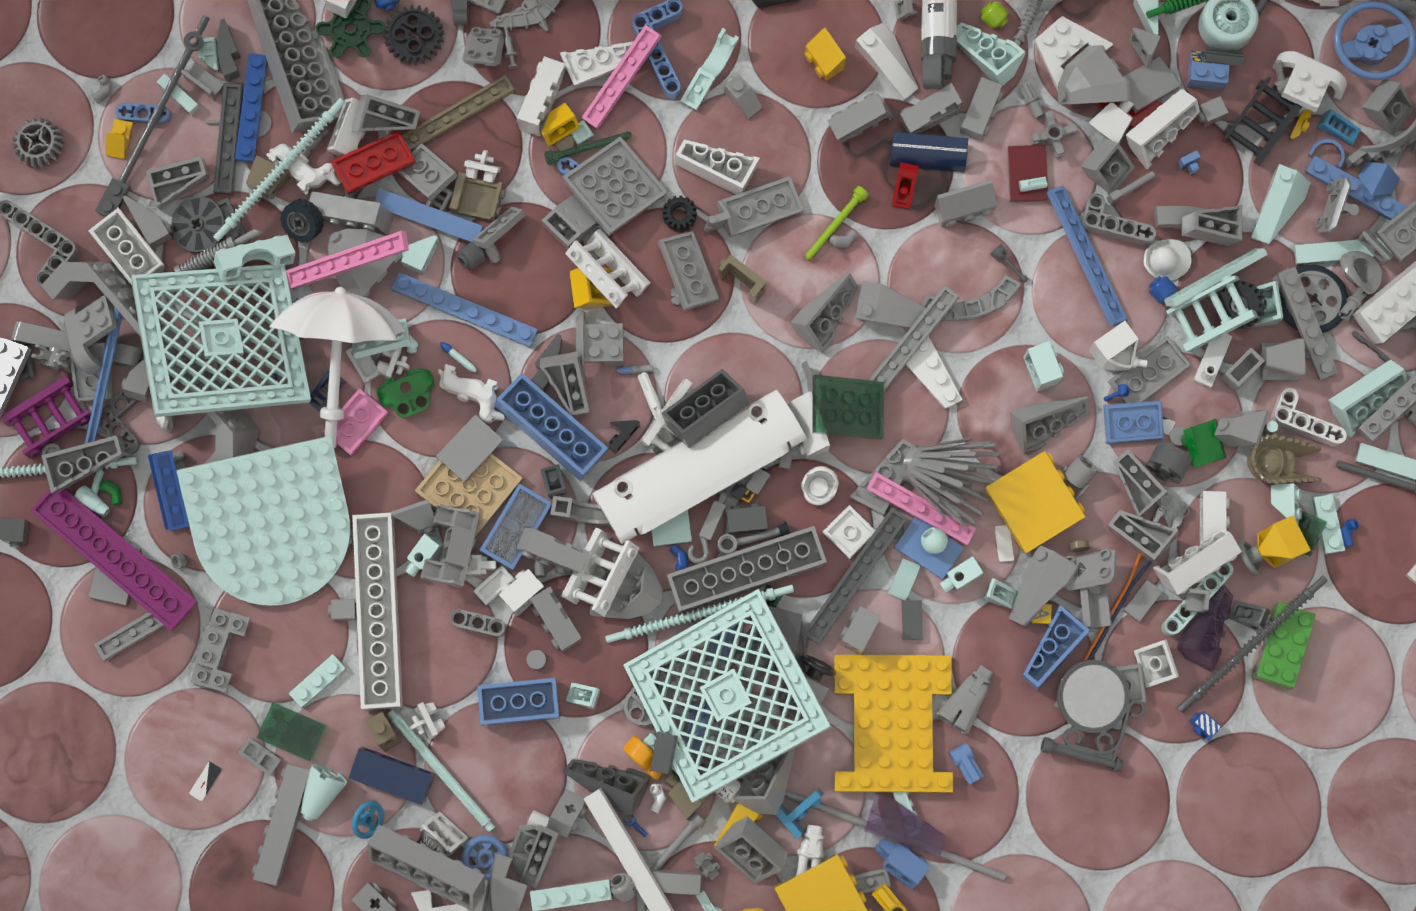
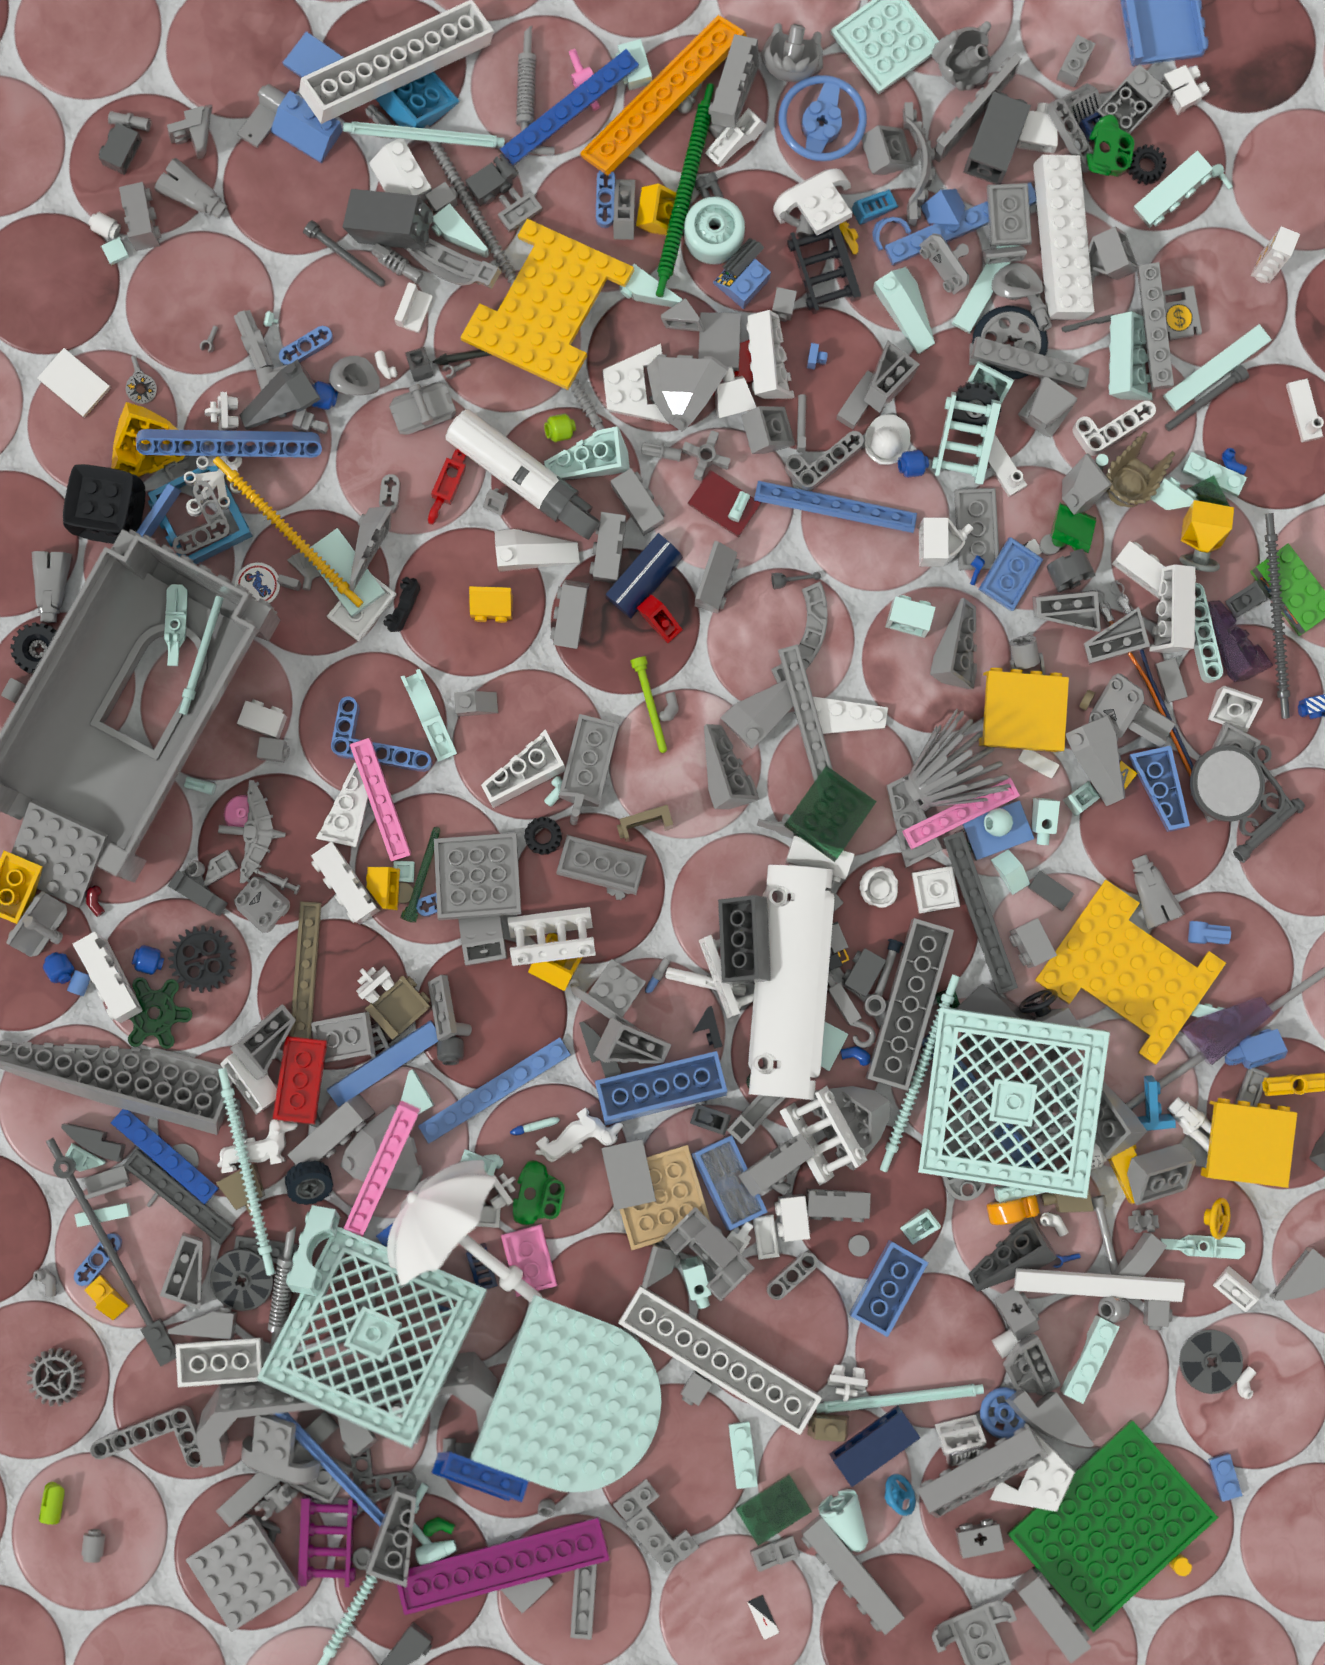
camera: 60 degrees left, 5 degrees up
dark grey tile [650,732,678,775] -> none
light aqua tile [1164,248,1268,306] -> none
light grey panel [1184,589,1210,613] -> none
light grey brick [1220,348,1265,391] -> none
none -> light aqua arm [544,776,562,807]

